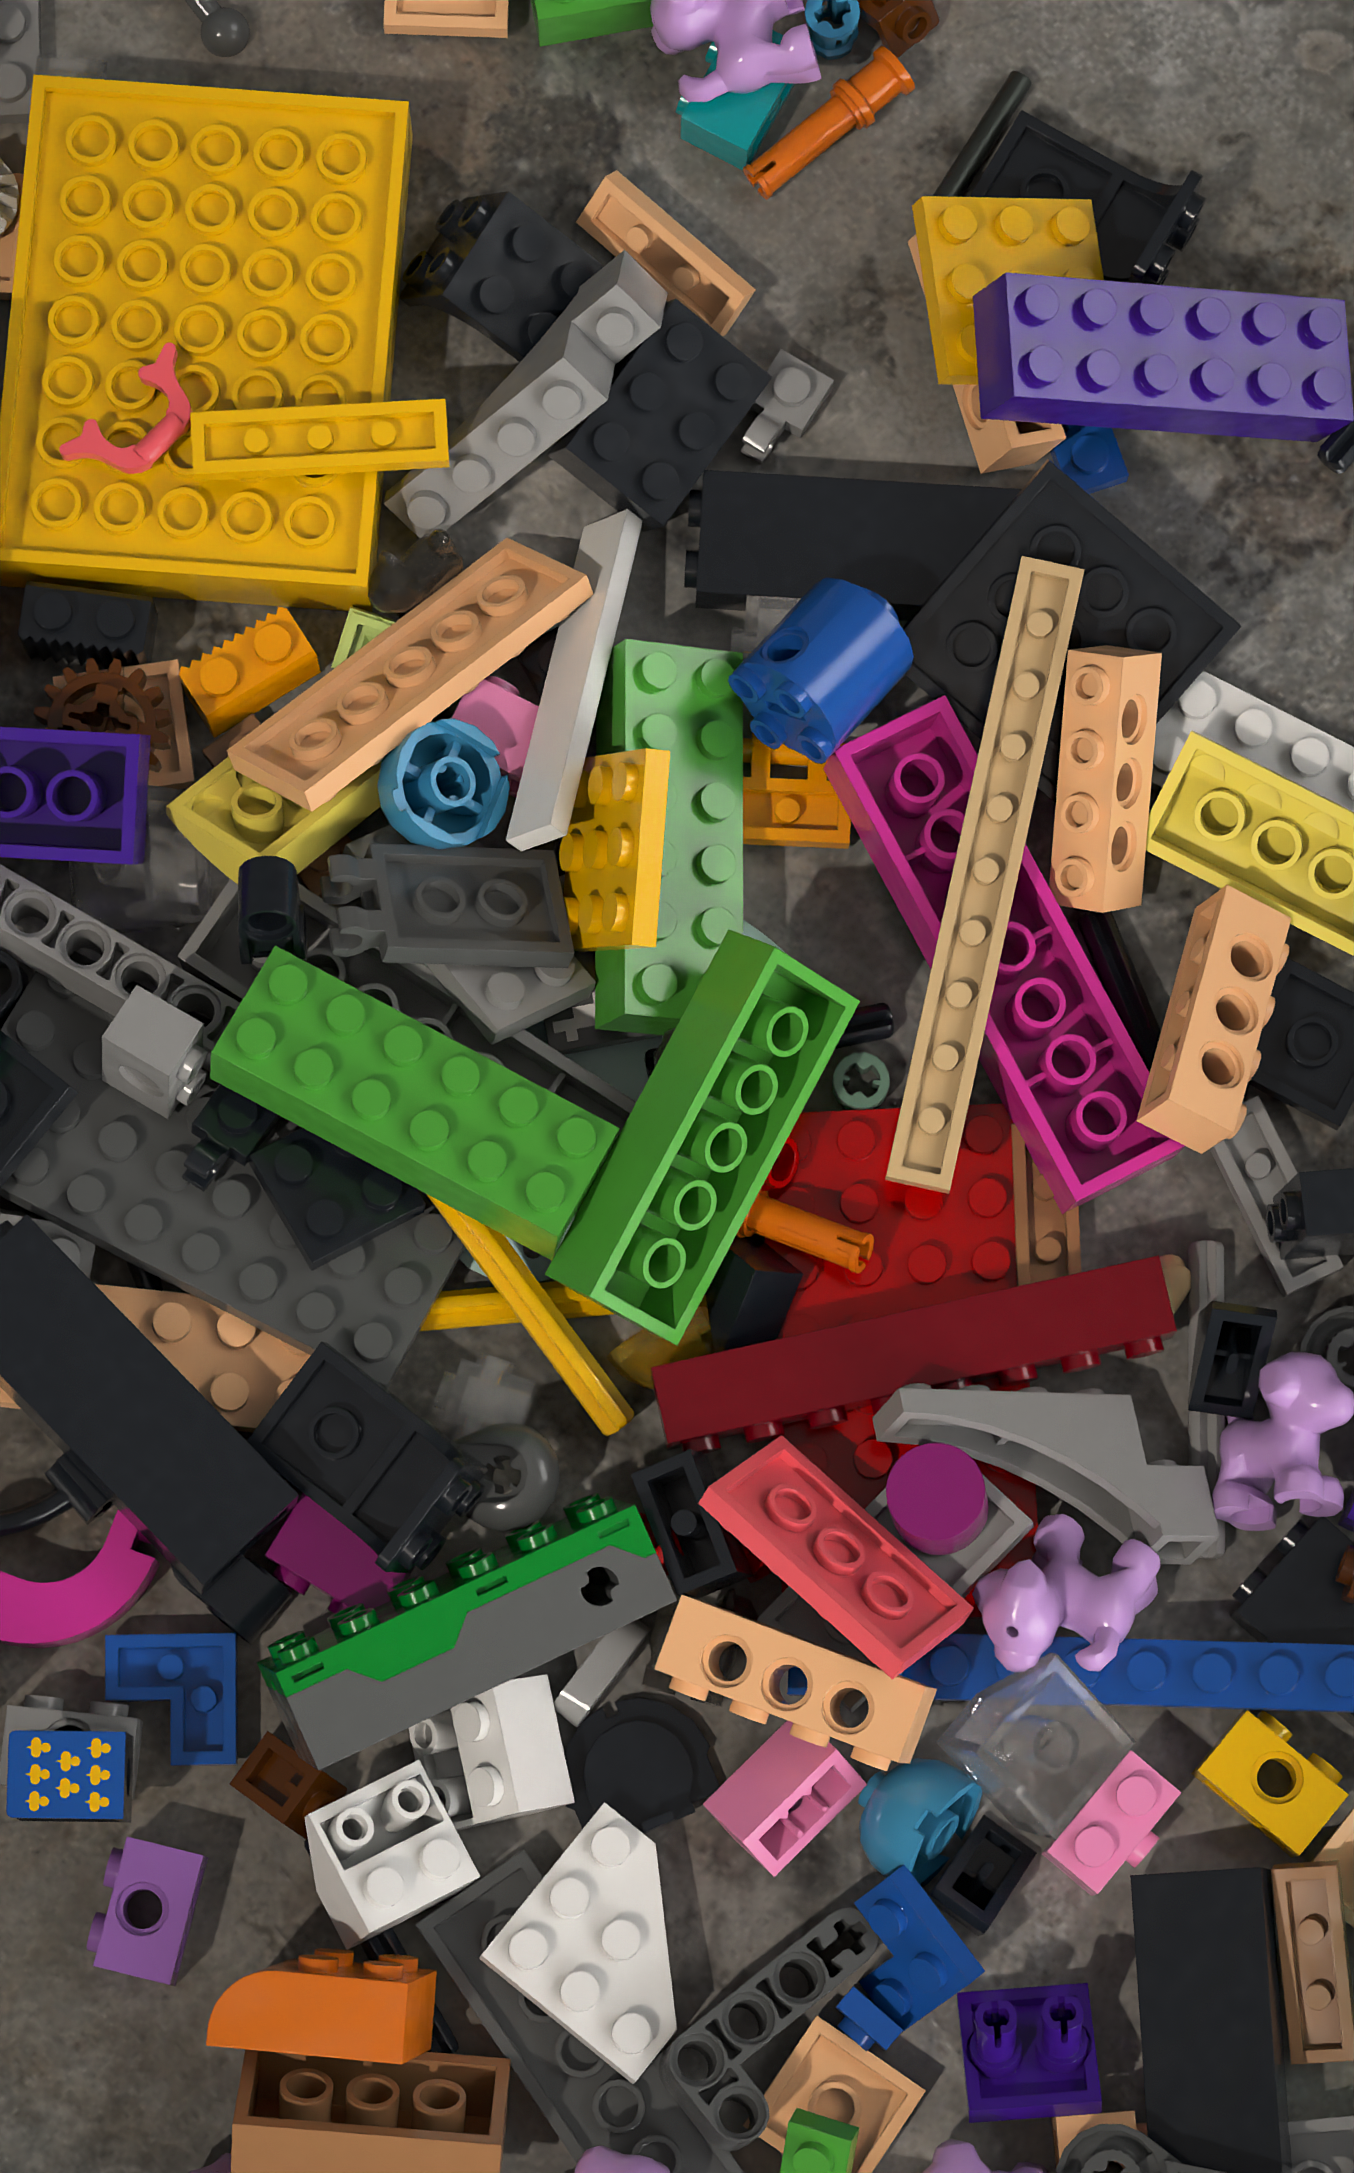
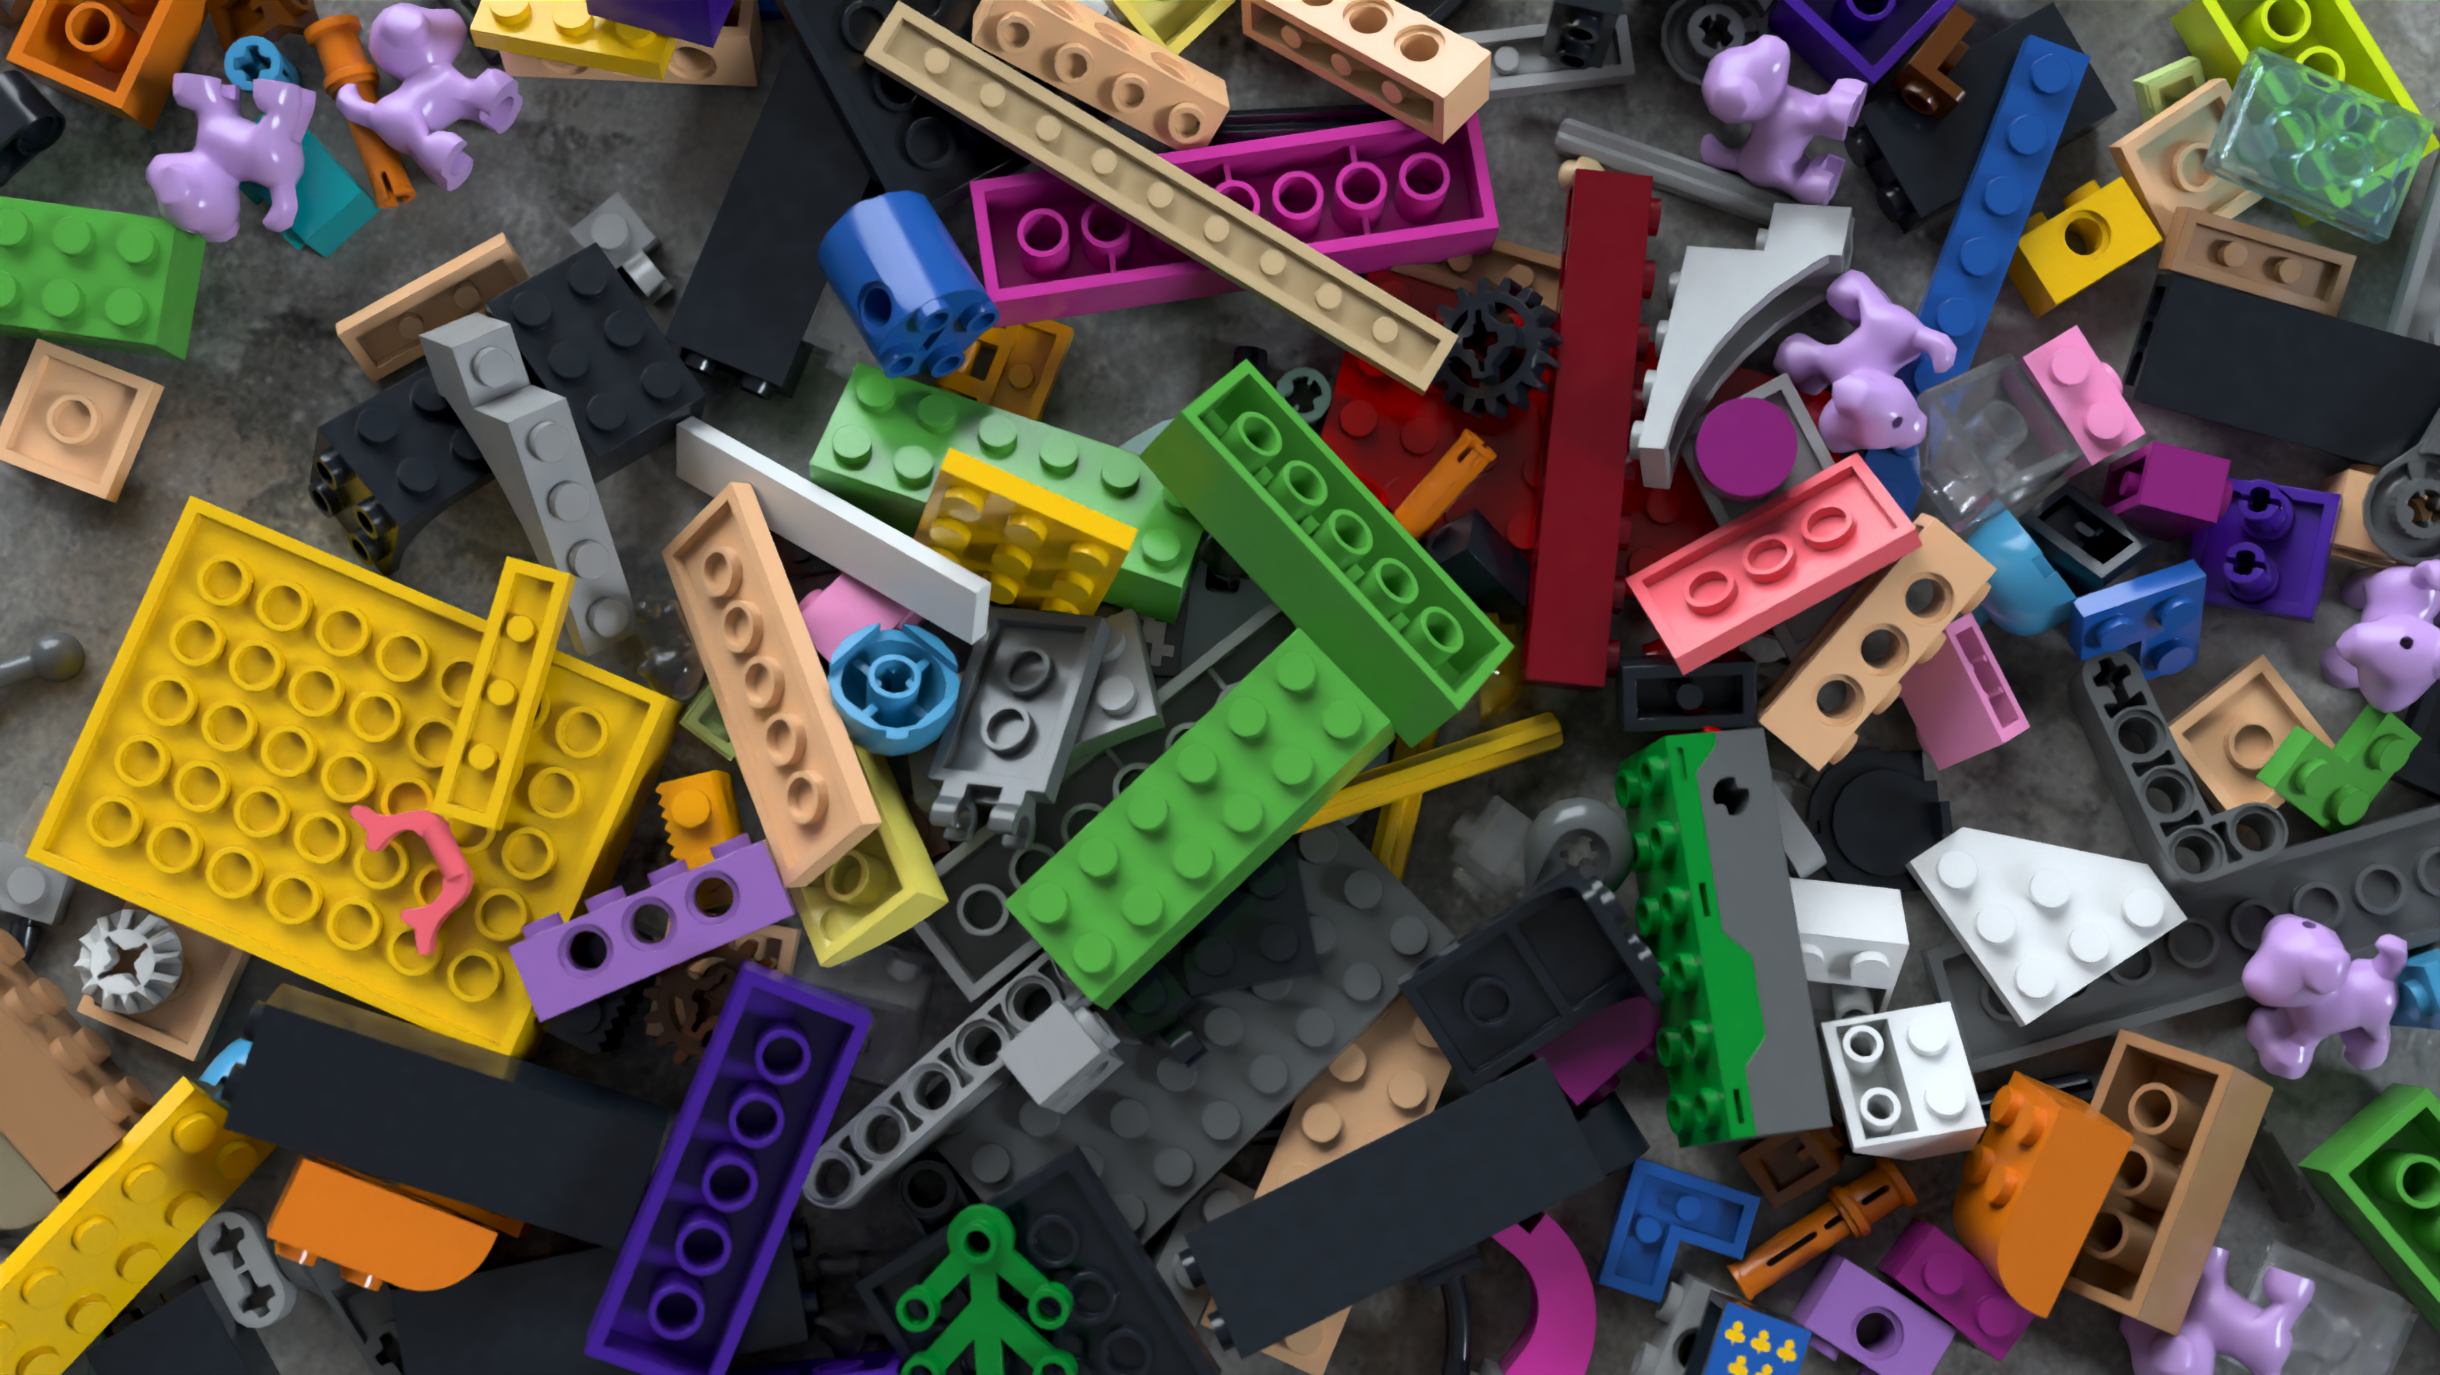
camera: 70 degrees left, 5 degrees up
black piece [238,856,307,964] -> none
blue plate [835,1986,903,2051] -> none
black slope [1188,1301,1277,1419] -> none
none -> lavender animal [336,2,523,192]
none -> medium lavender brick [508,833,797,1022]
none -> black gear [1431,277,1564,420]
none -> orange pin [1726,1156,1918,1301]
none -> magenta brick [1875,1217,2036,1362]
none -> magenta brick [2101,441,2233,542]

